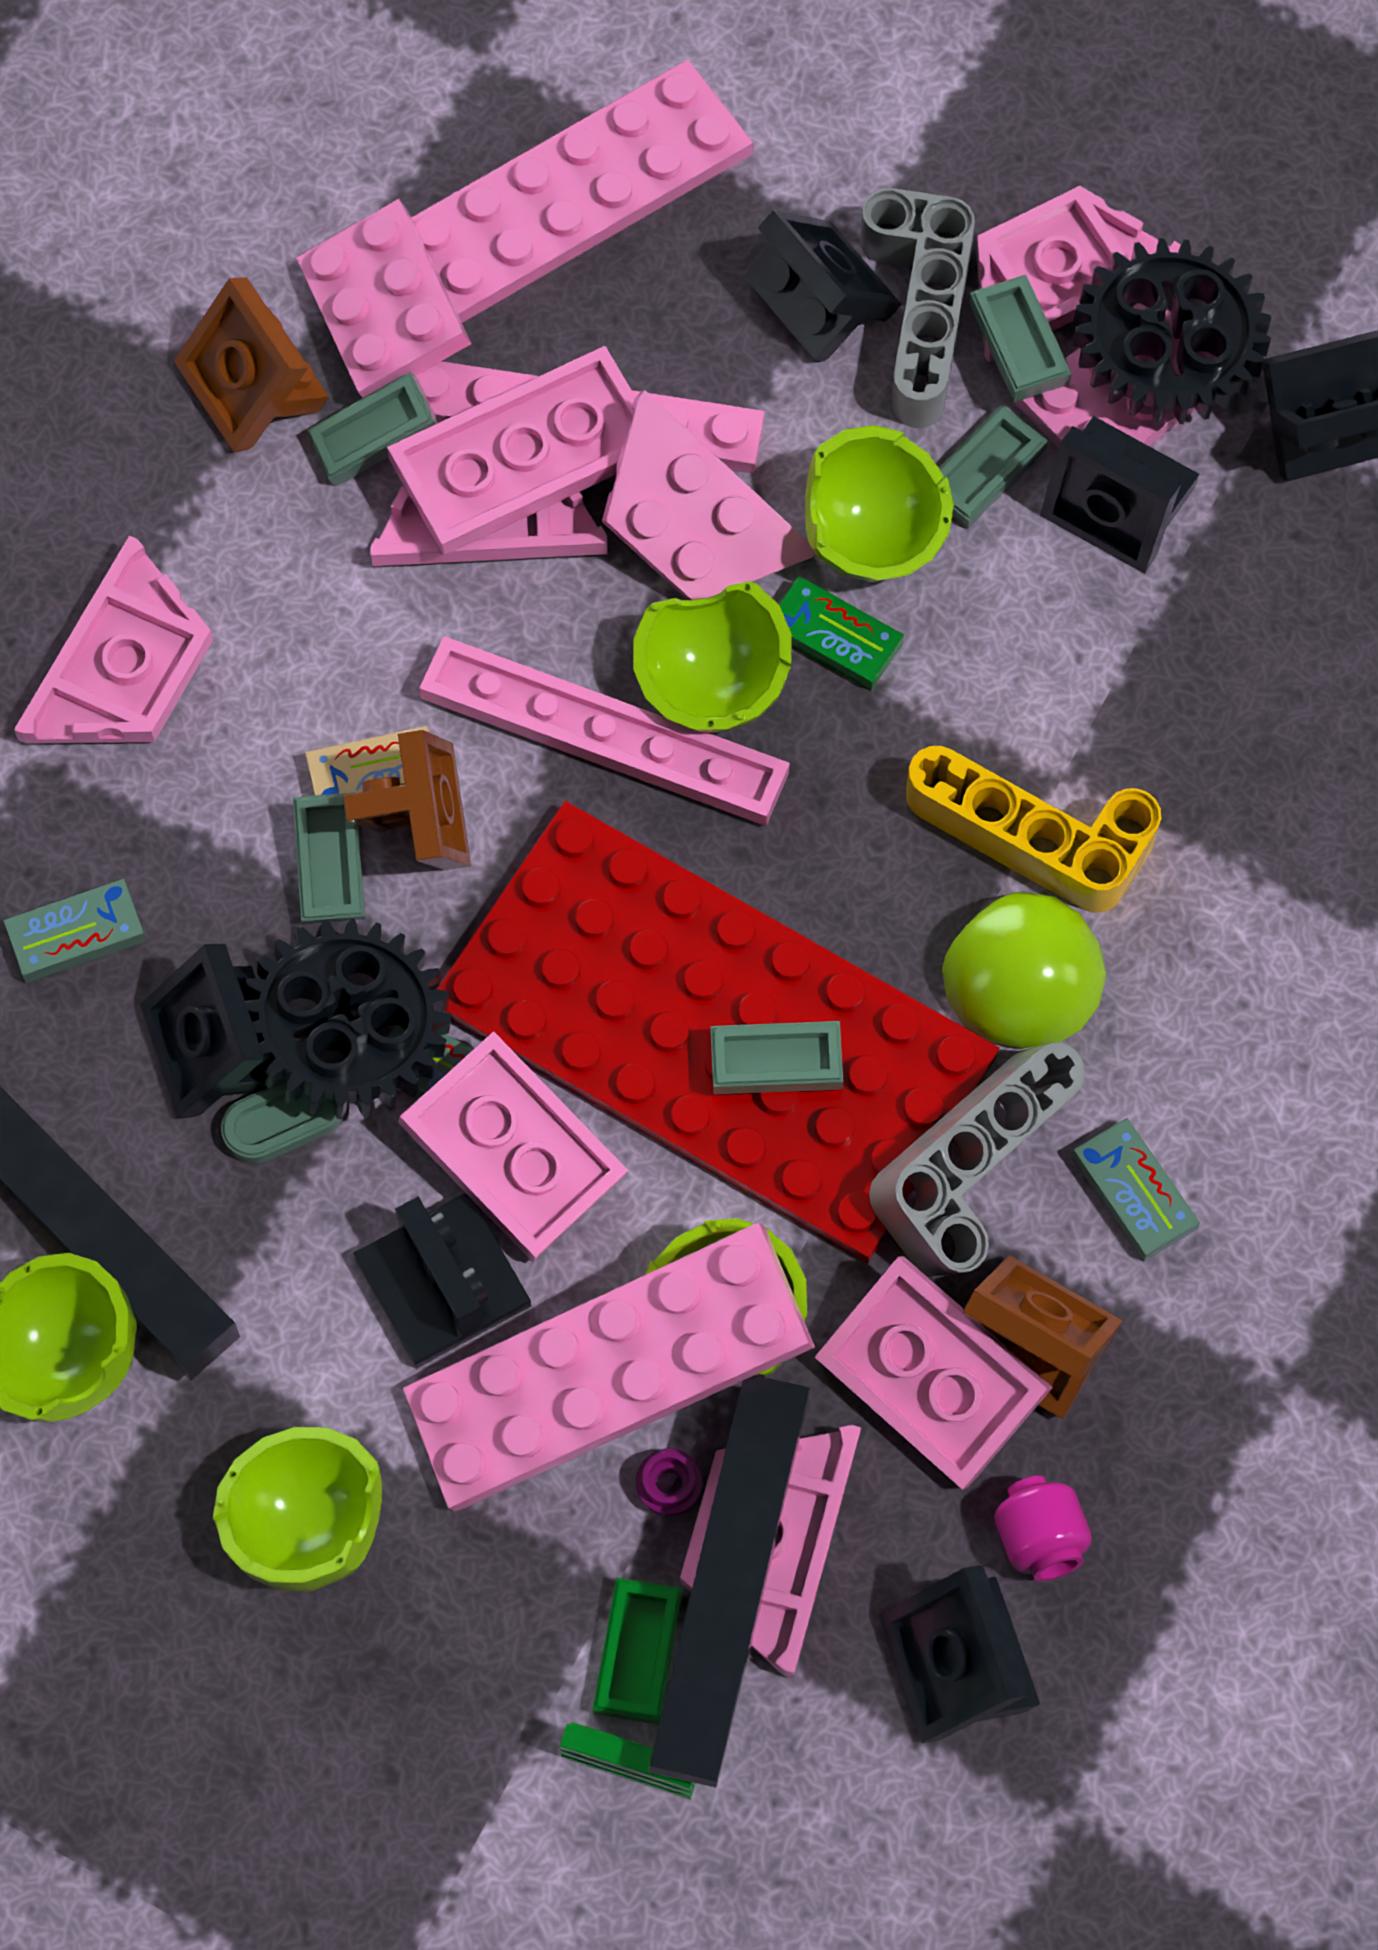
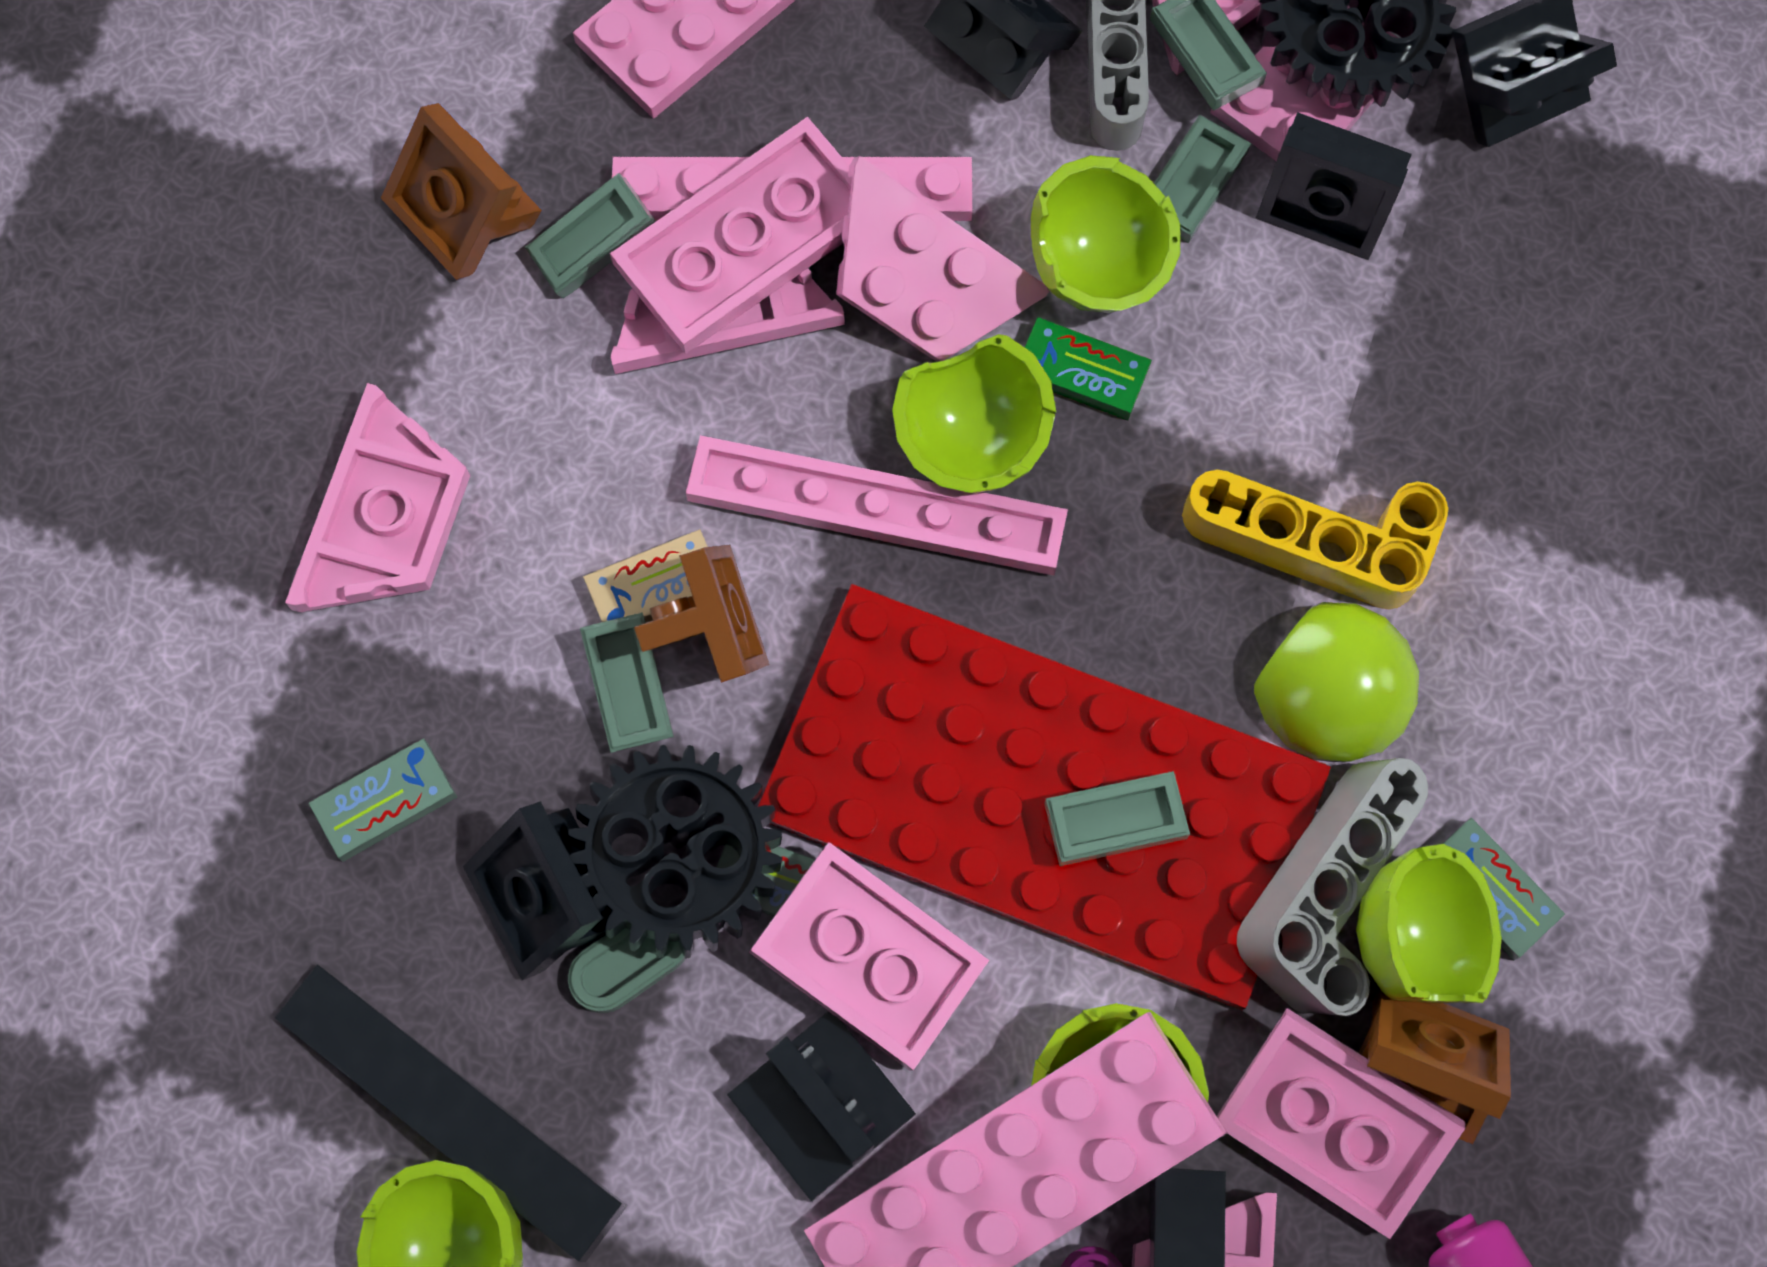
camera: 10 degrees left, 5 degrees up
bright pink plate [296,199,472,398] -> none
none -> lime cylinder [1356,844,1502,1003]

